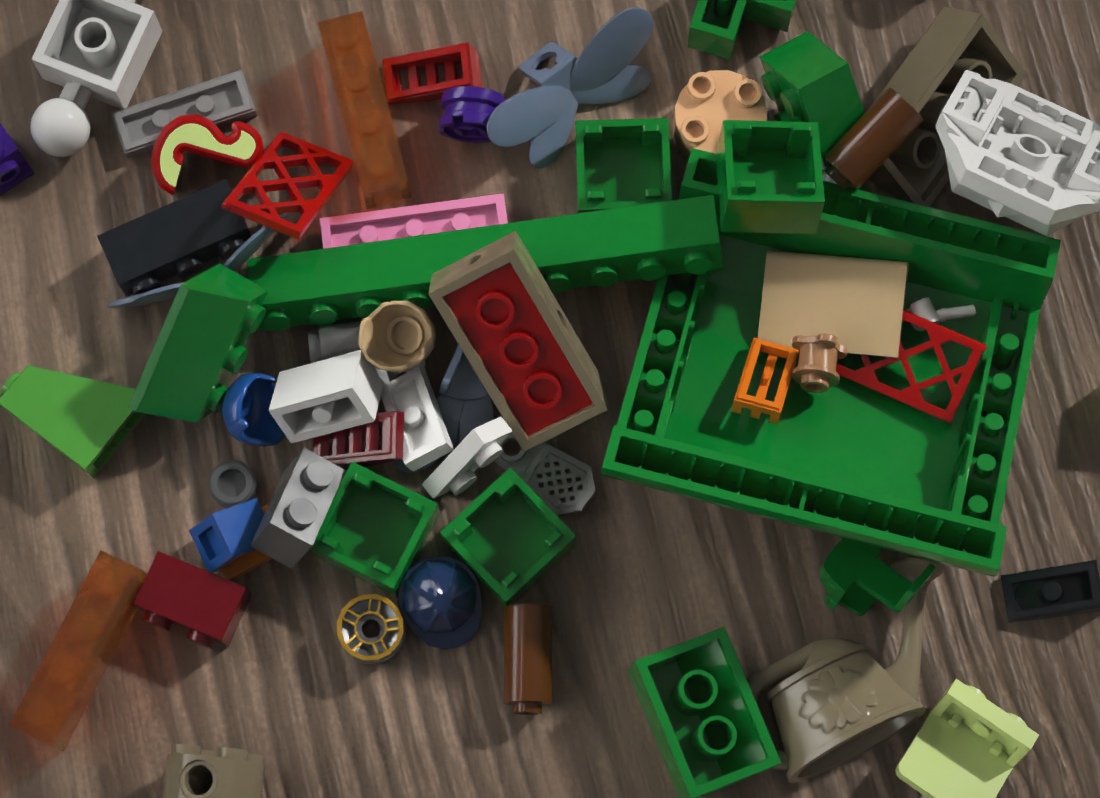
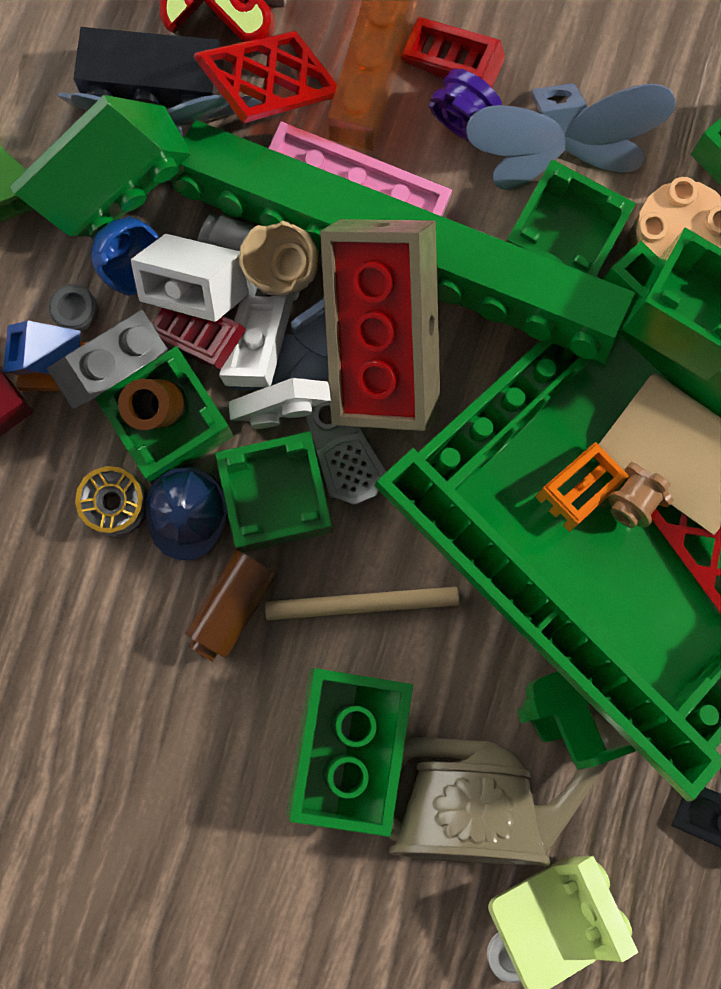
camera: 30 degrees right, 5 degrees up
none -> reddish brown brick [118,379,187,430]
none -> tan bar [265,586,459,620]

